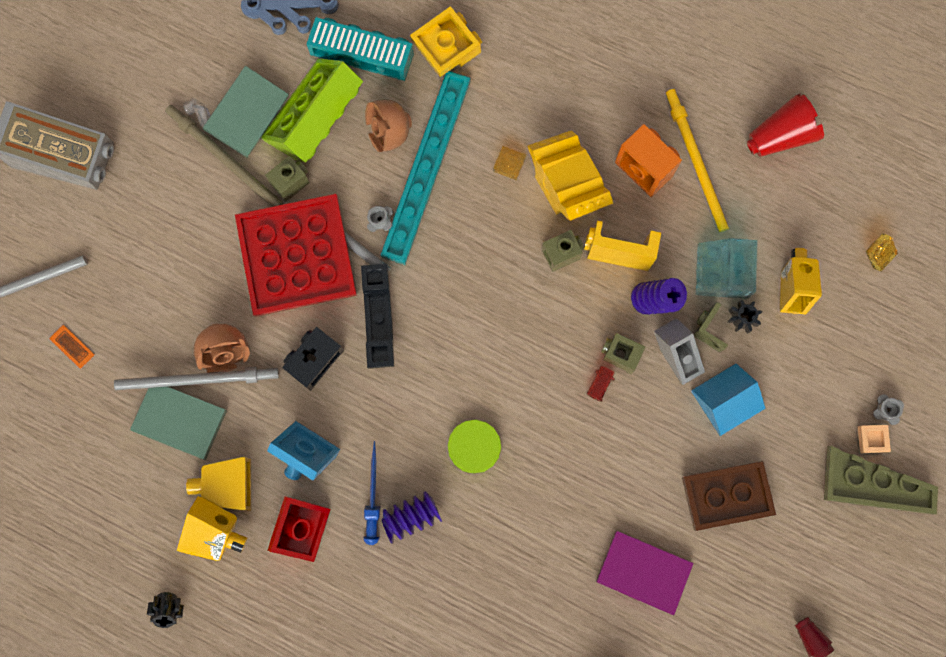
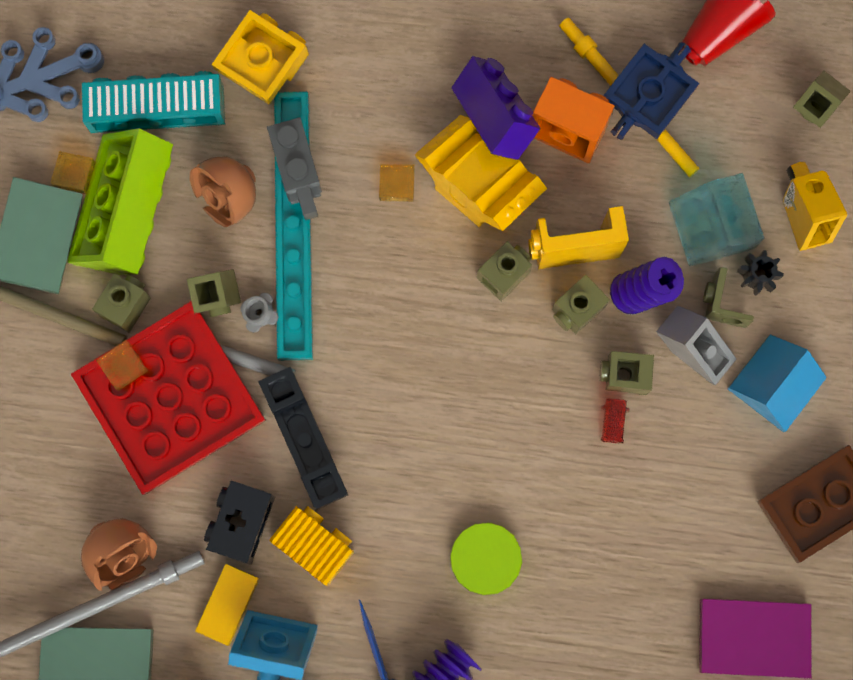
camera: 20 degrees left, 0 degrees up
none -> clear yellow plate [50,151,96,194]
none -> clear yellow plate [96,340,148,391]
none -> olive brick [187,269,241,317]
none -> yellow tile [195,564,260,646]
none -> dark grey hinge [267,117,322,220]
none -> yellow brick [269,506,354,586]
none -> dark purple brick [451,56,541,160]
none -> olive brick [552,275,610,334]
none -> dark blue plate [604,42,700,140]
none -> olive brick [793,71,851,128]

